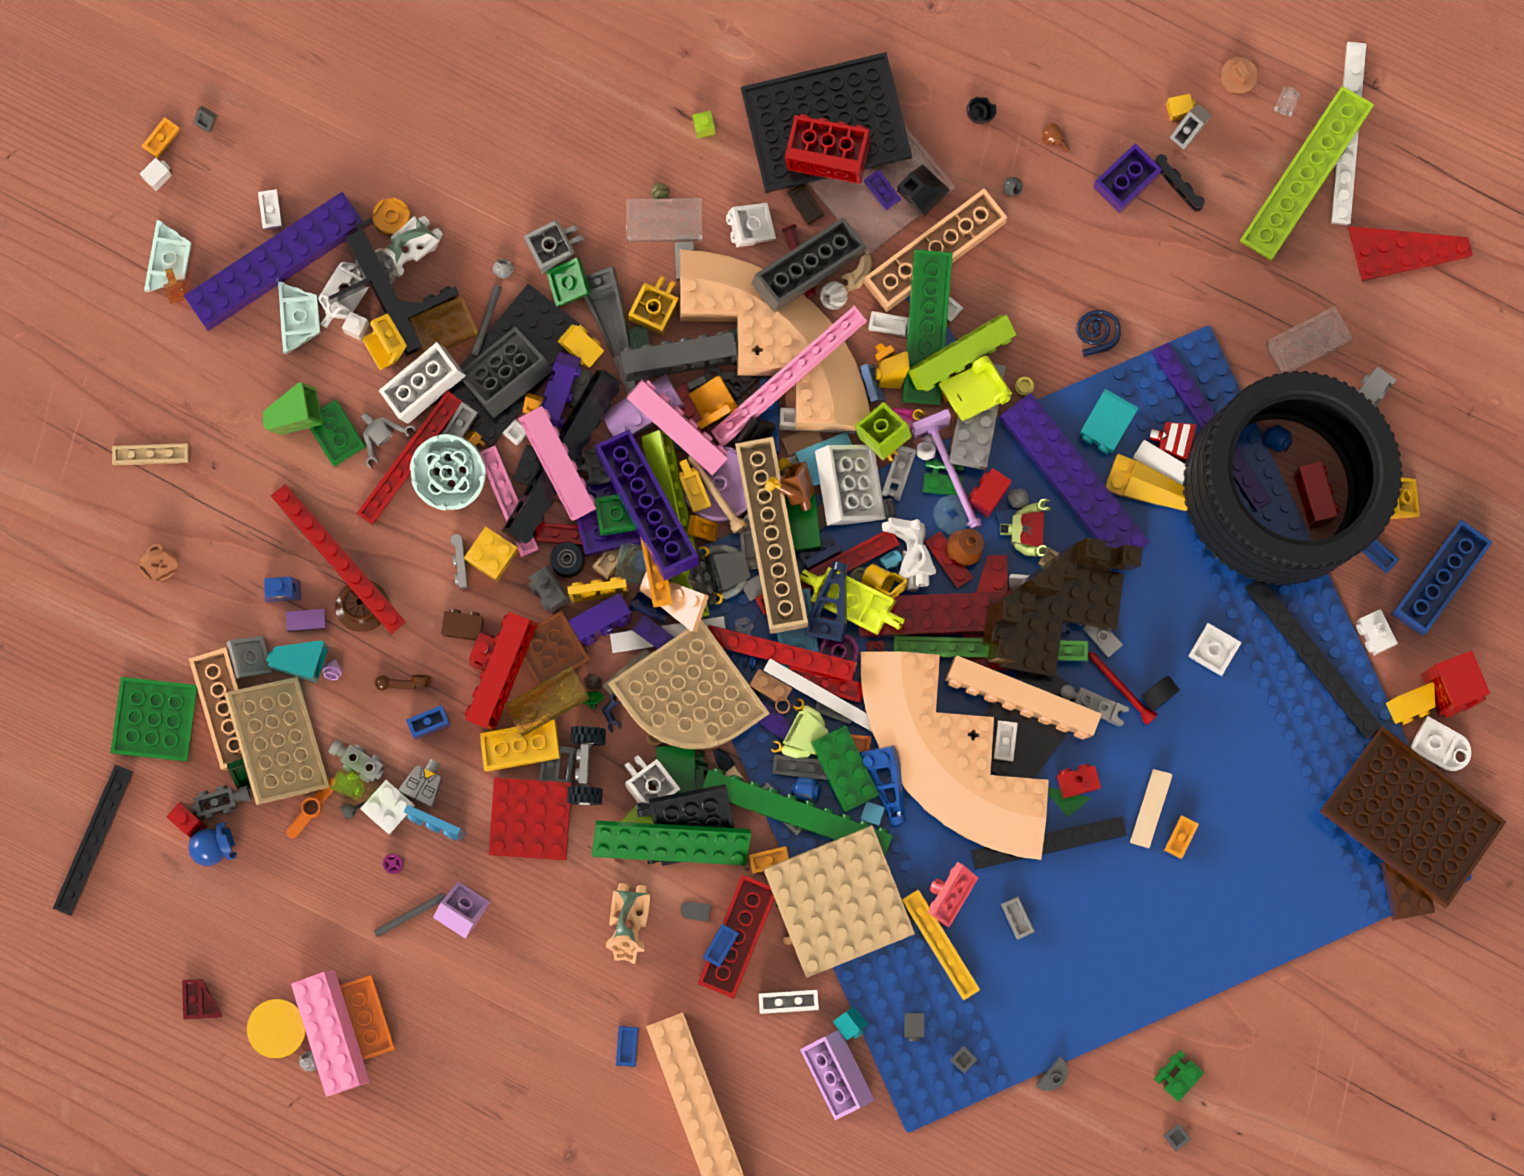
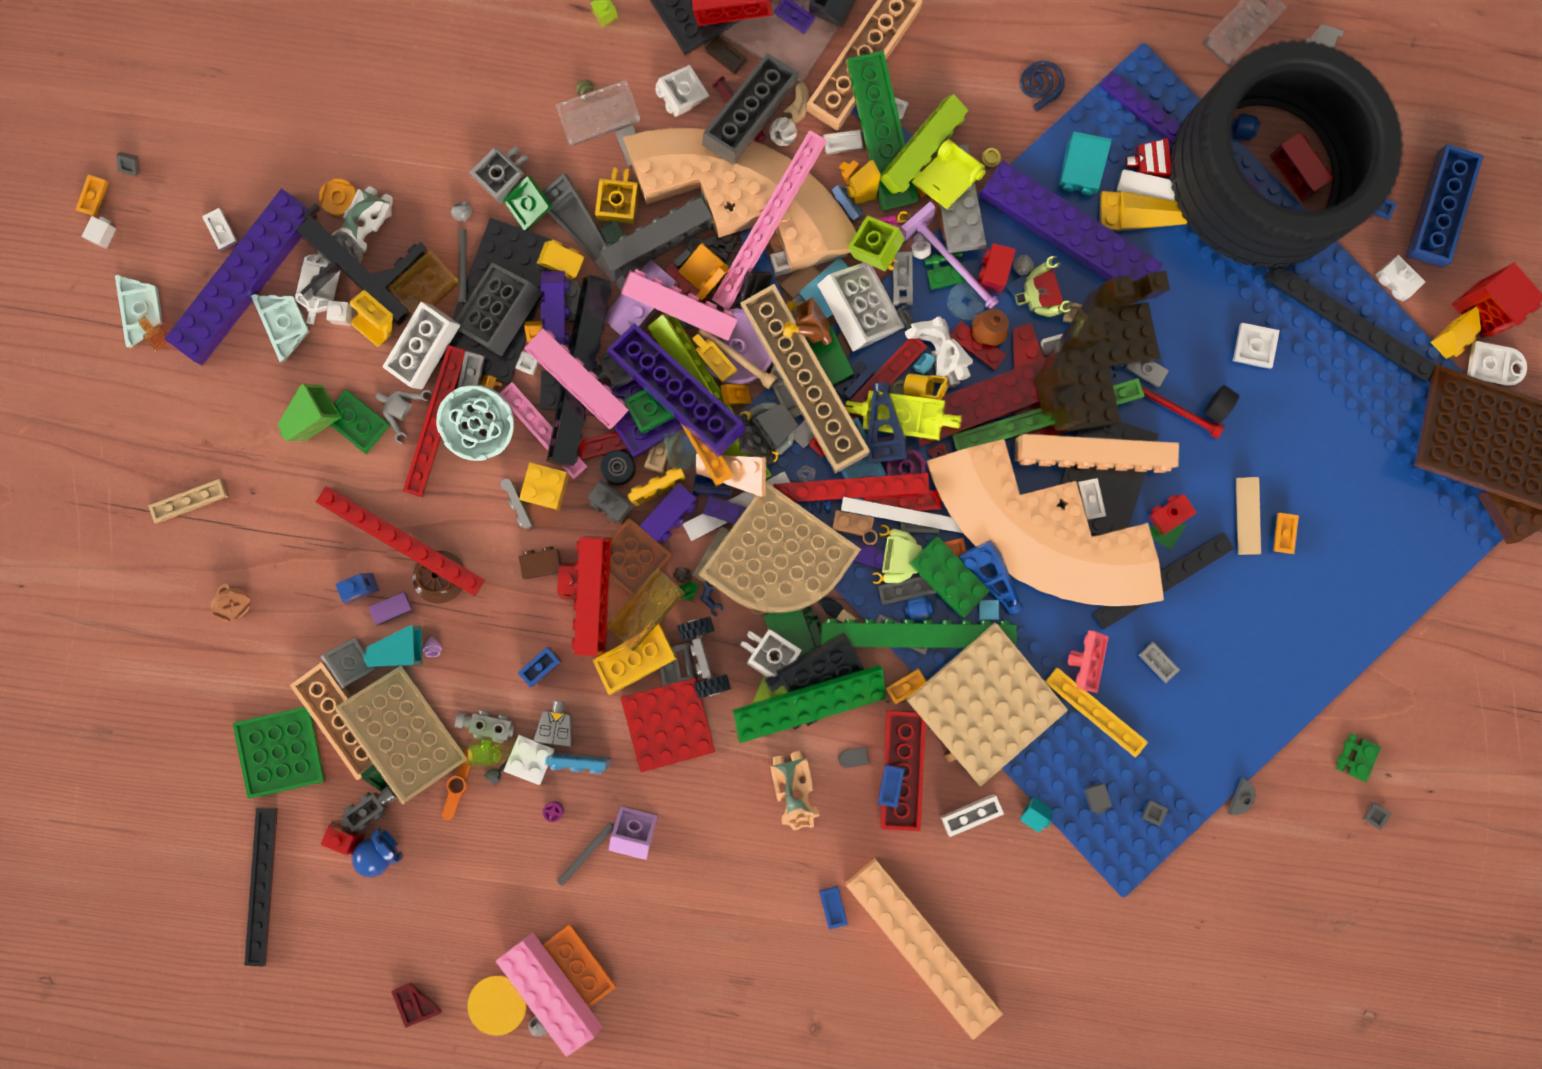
camera: 15 degrees left, 5 degrees up
reddish brown piece [375,675,431,691] -> none
lavender slope [800,1030,875,1120] -> none
light grey plate [1060,685,1129,726] -> none

